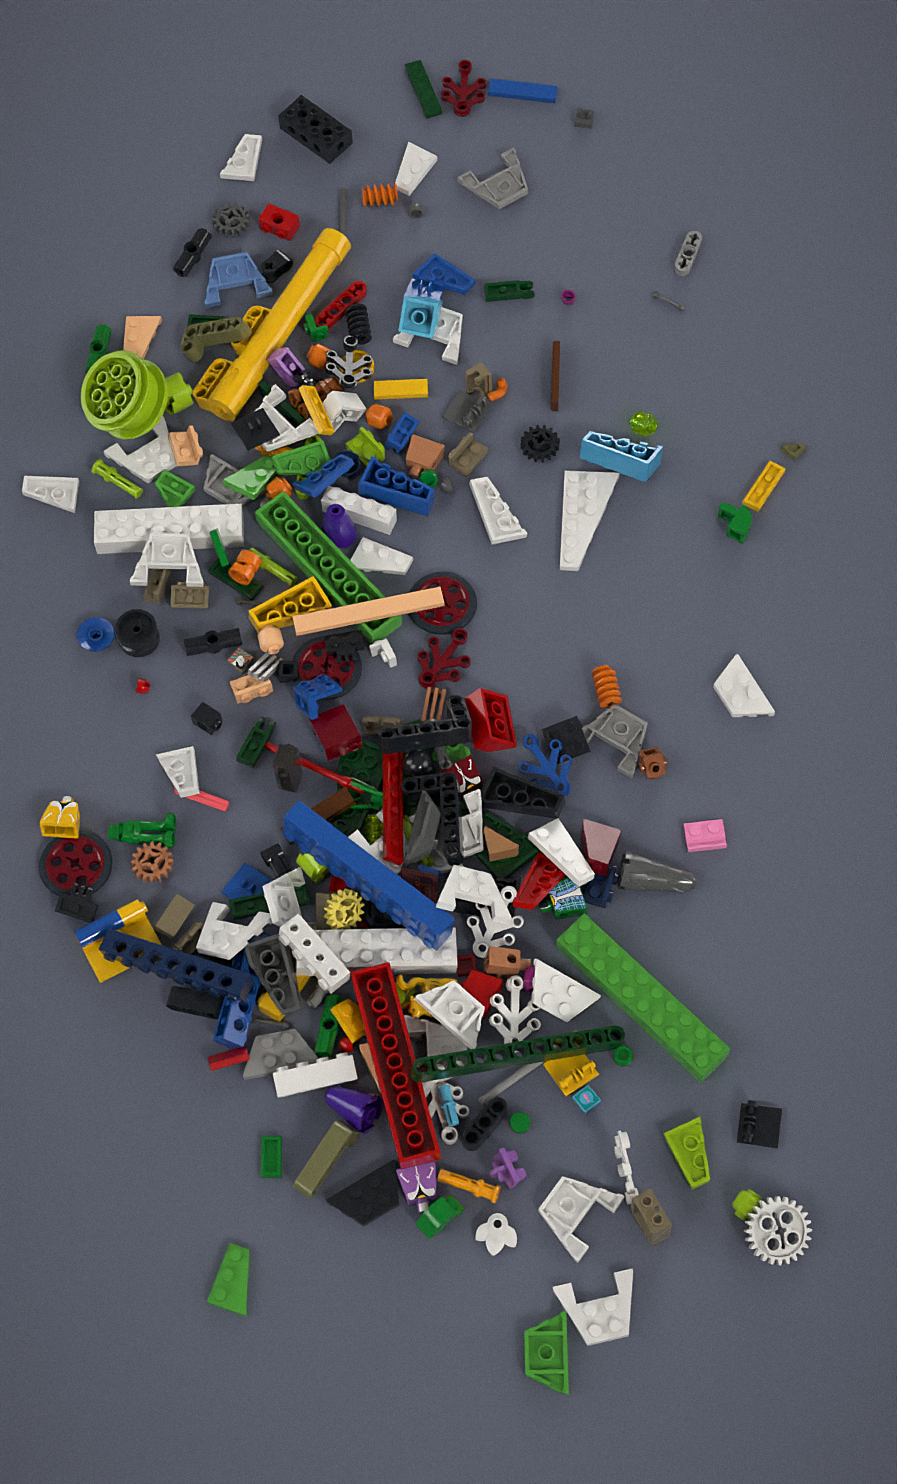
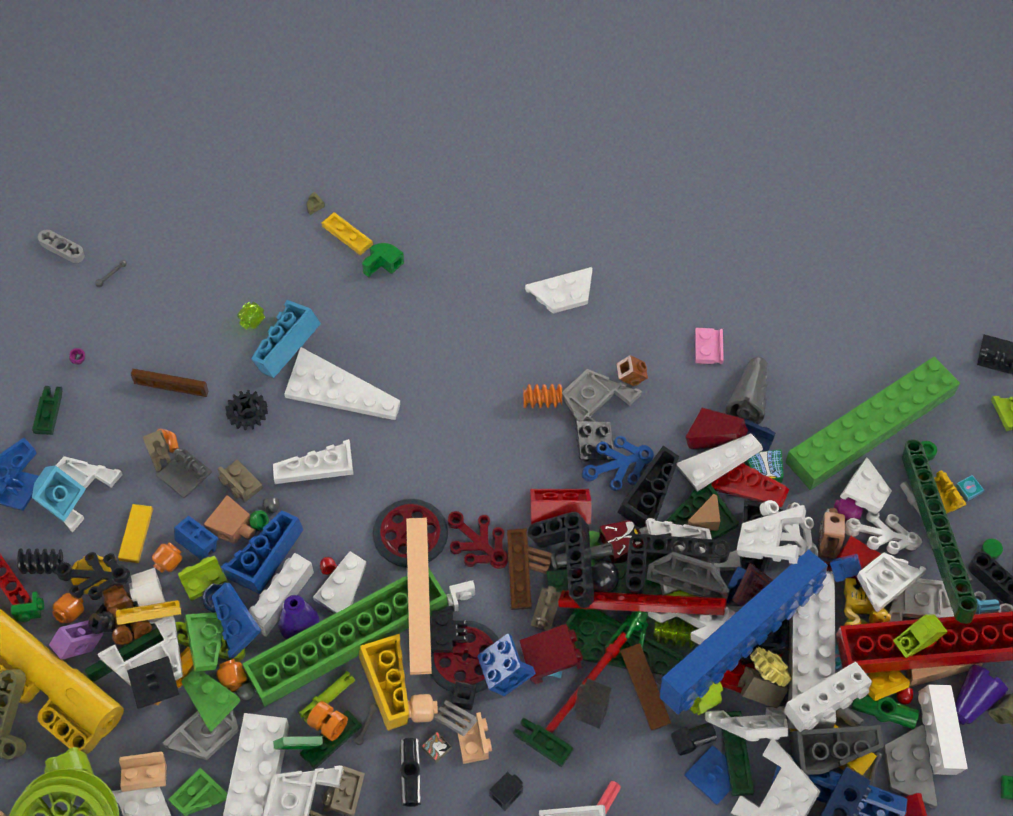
camera: 85 degrees left, 5 degrees down
none -> red hinge [320,557,337,575]
none -> reddish brown tile [507,528,532,610]
none -> blue panel [830,554,862,582]
none -> lime slope [893,614,948,658]

